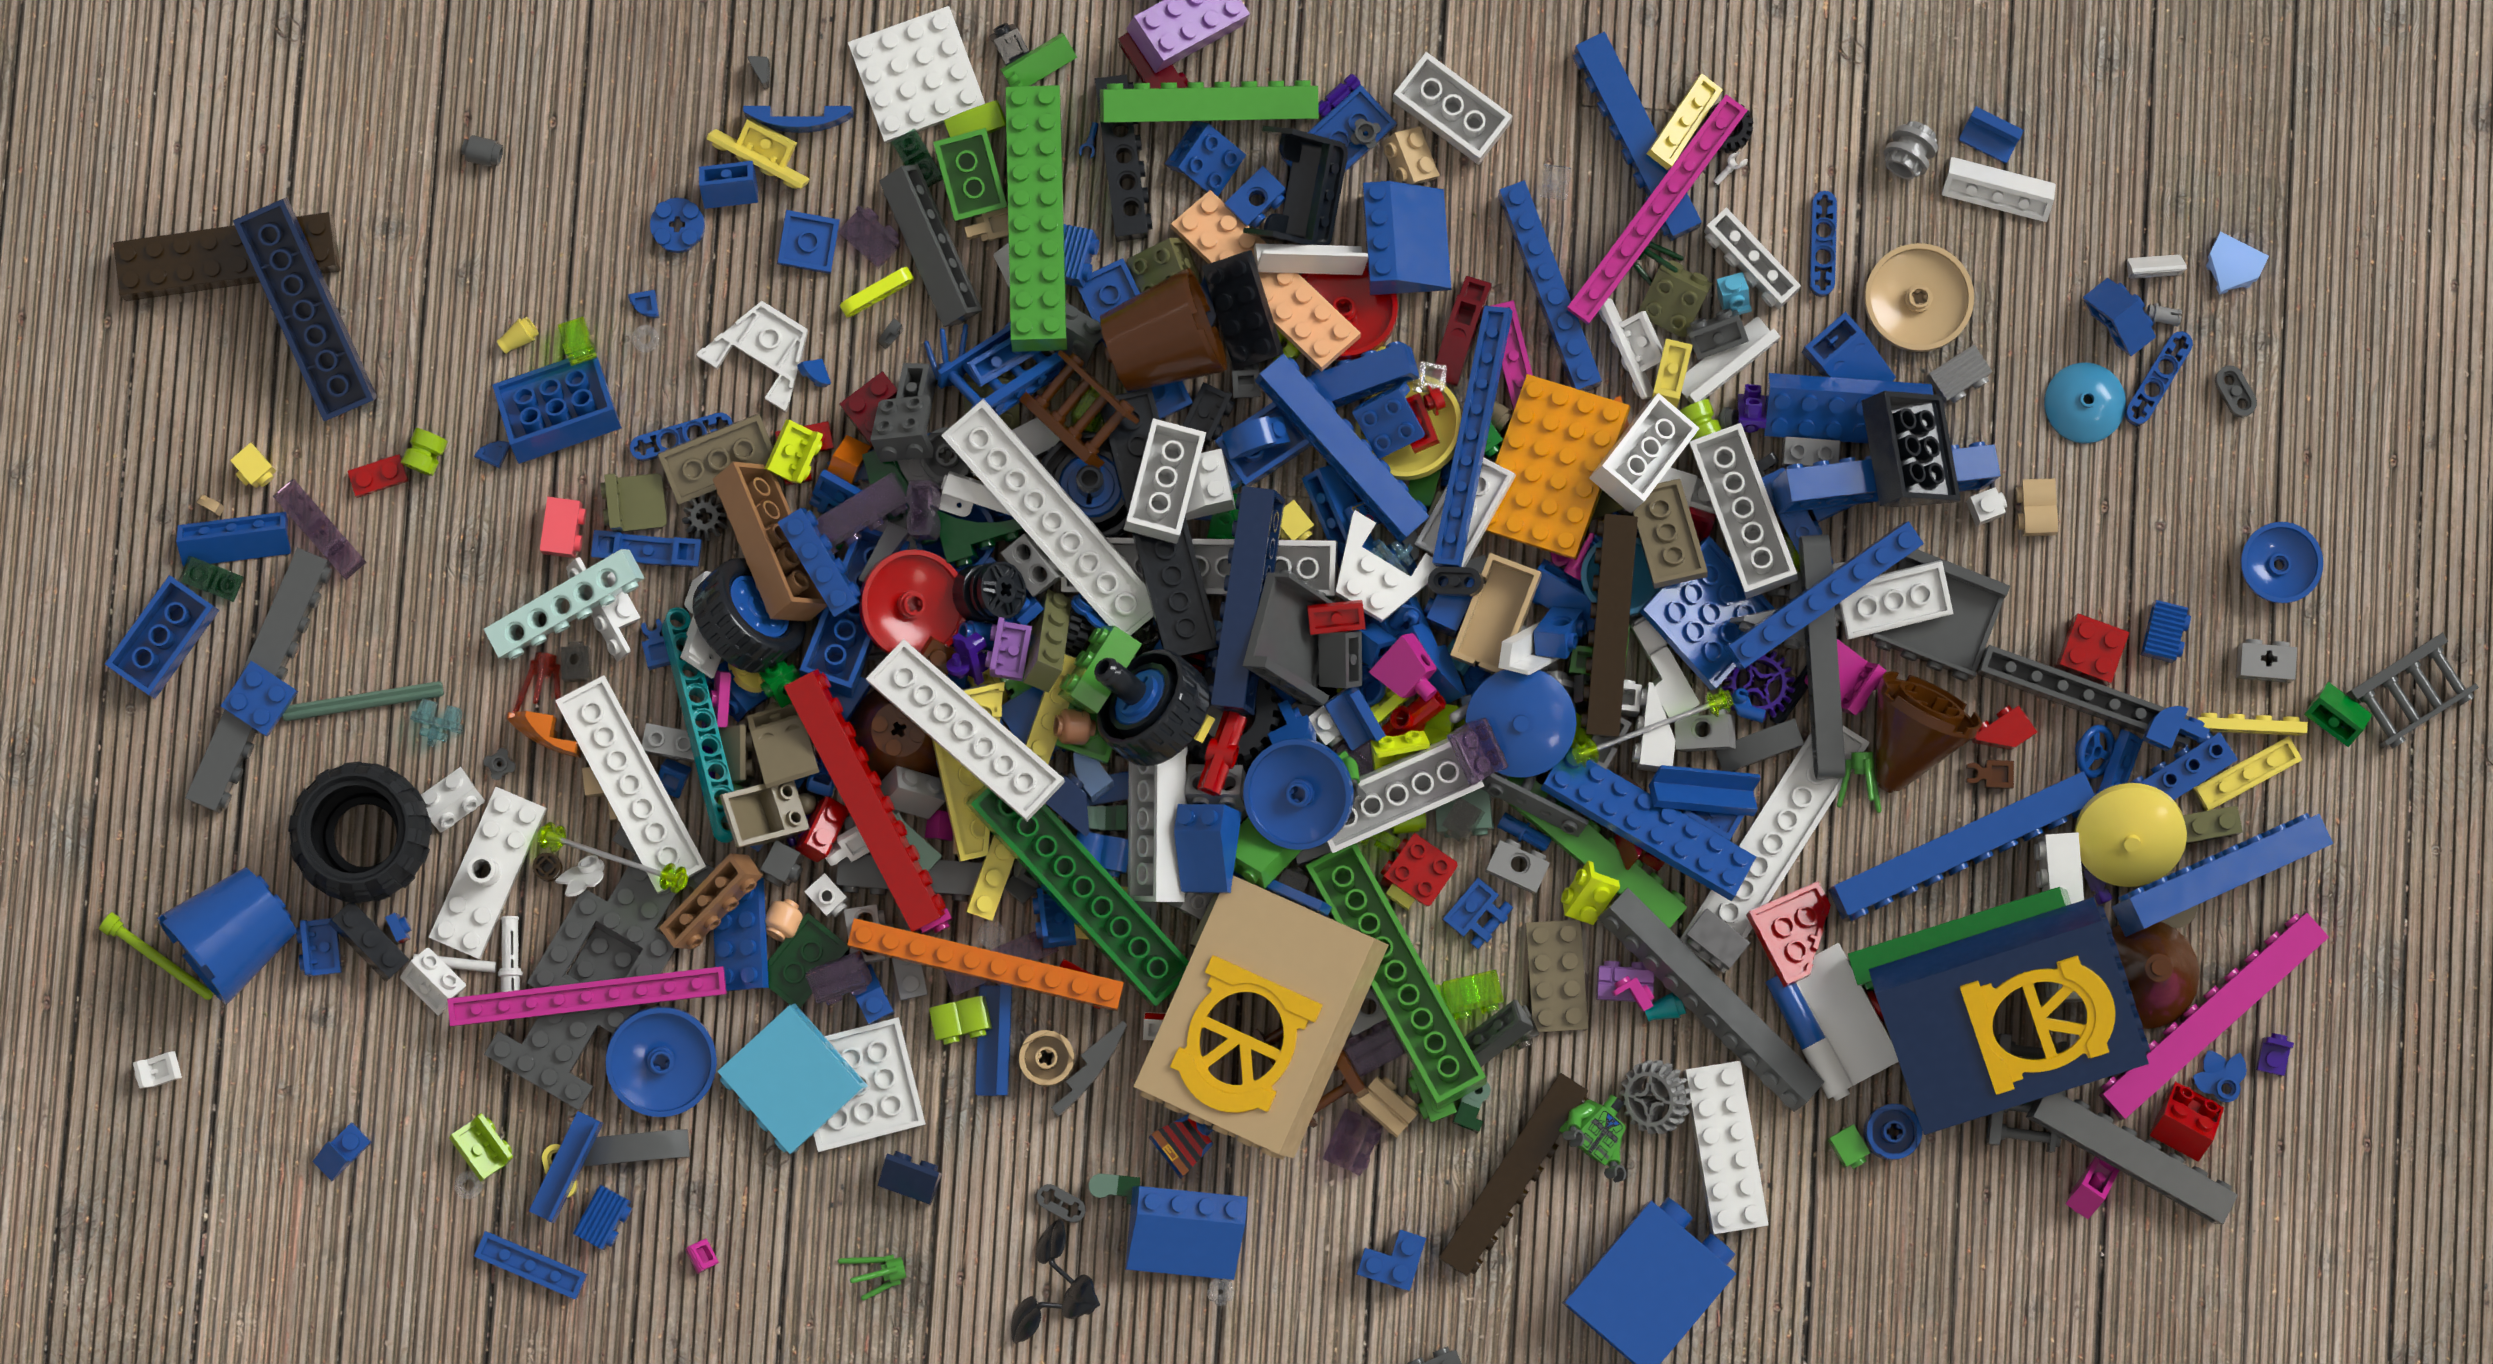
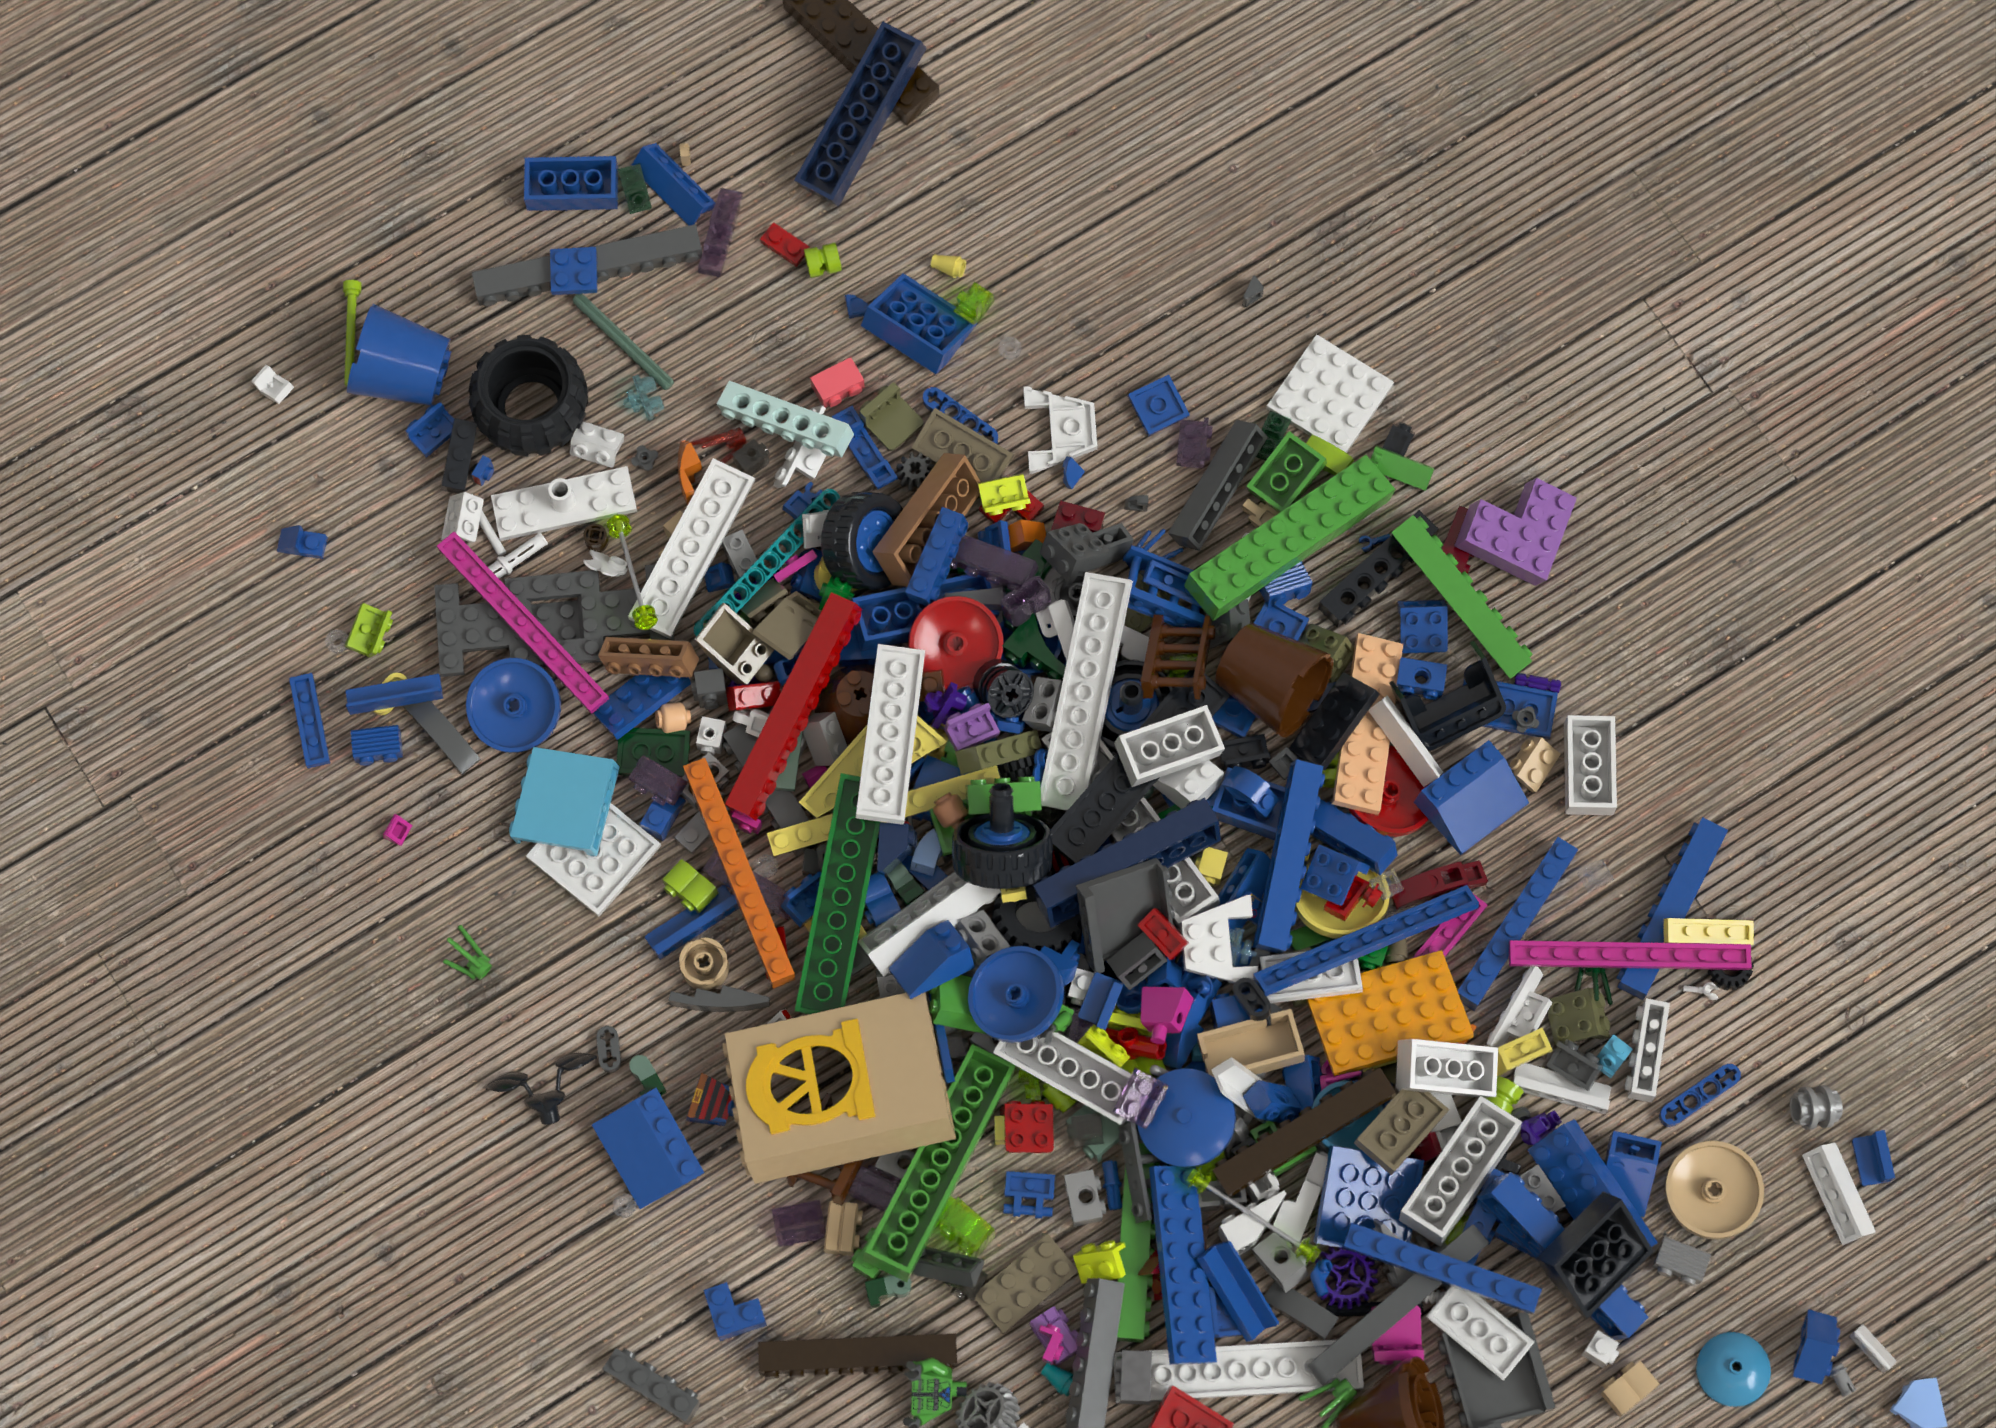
camera: 55 degrees right, 10 degrees down
light yellow brick [230,443,276,488] -> none
dark grey brick [461,135,503,167] -> none
blue tile [628,290,660,318] -> none
blue plate [650,198,705,253] -> none
blue brick [699,161,758,209] -> none
light yellow bracket [706,118,810,189] -> none
blue slope [743,106,853,133] -> none
neon yellow beam [839,267,915,318] -> none
dark blue slope [877,1151,942,1205] -> none
red piece [1197,711,1247,796] -> none
blue beam [2125,331,2193,426] -> none

